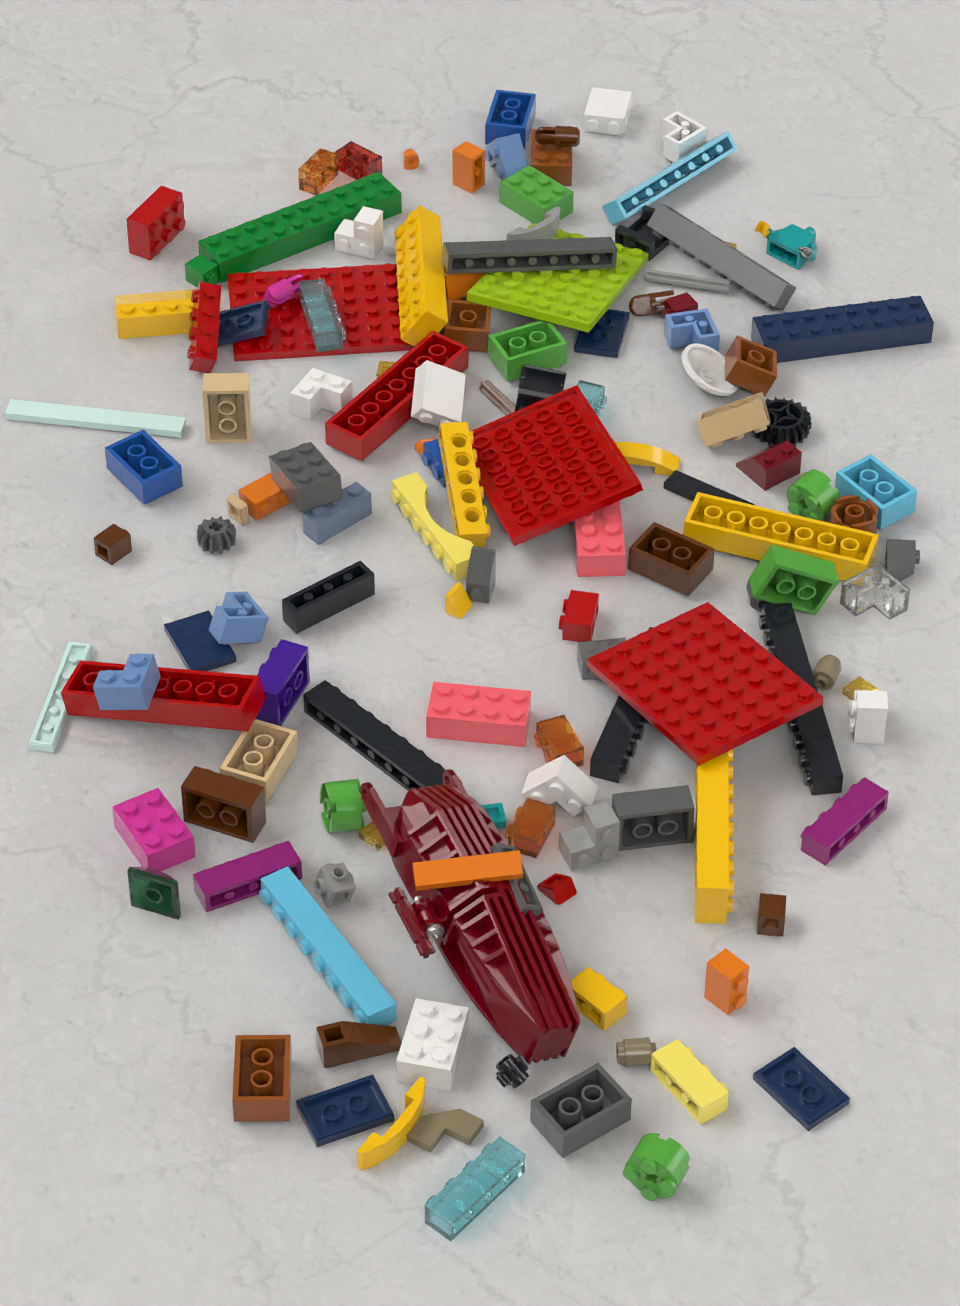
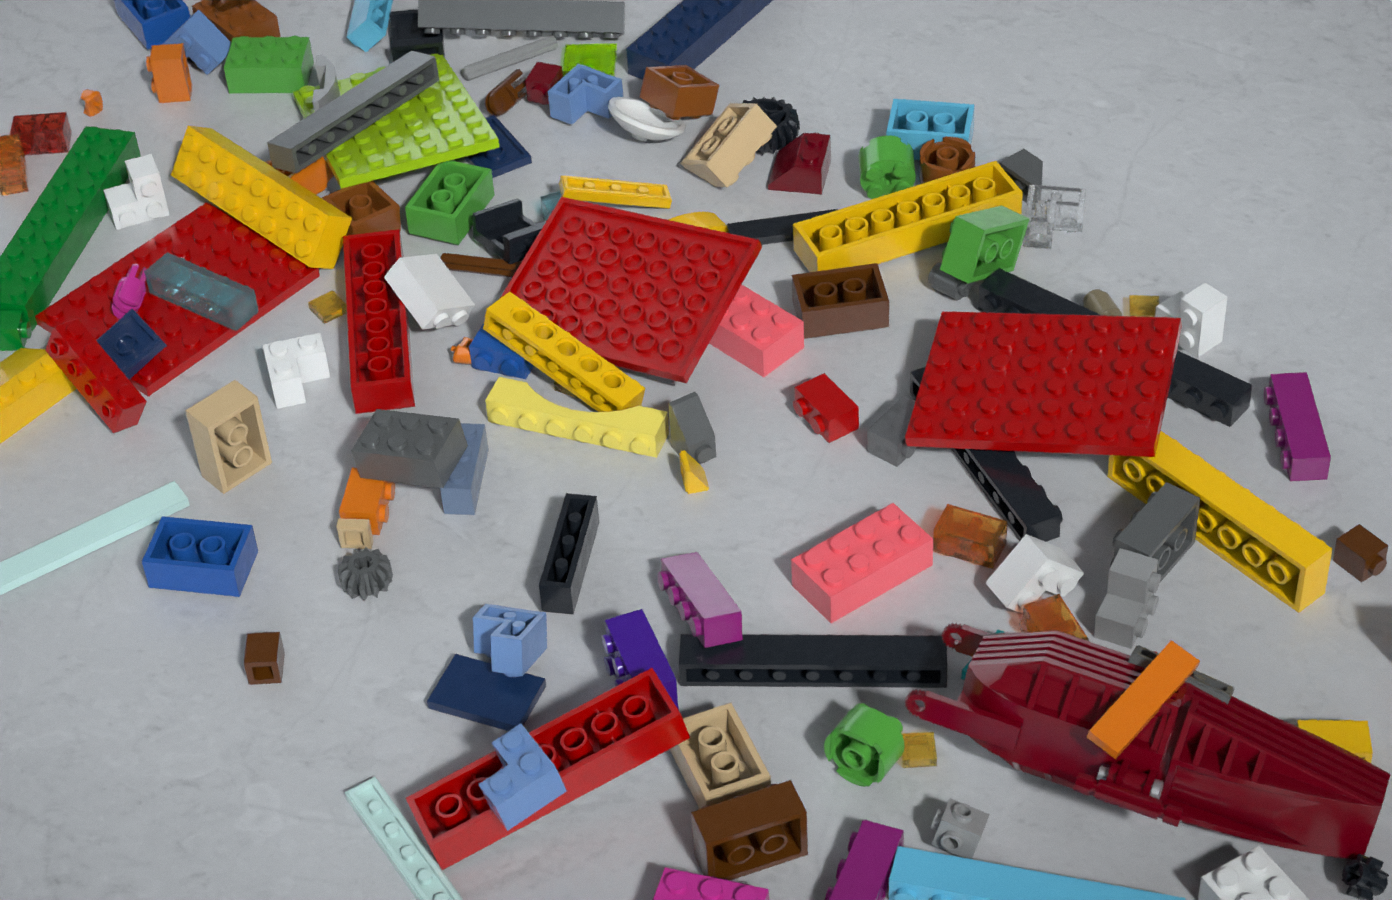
camera: 40 degrees left, 0 degrees up
none -> yellow tile [559,175,672,209]
none -> clear neon green tile [562,43,617,77]
none -> brick [657,552,742,648]

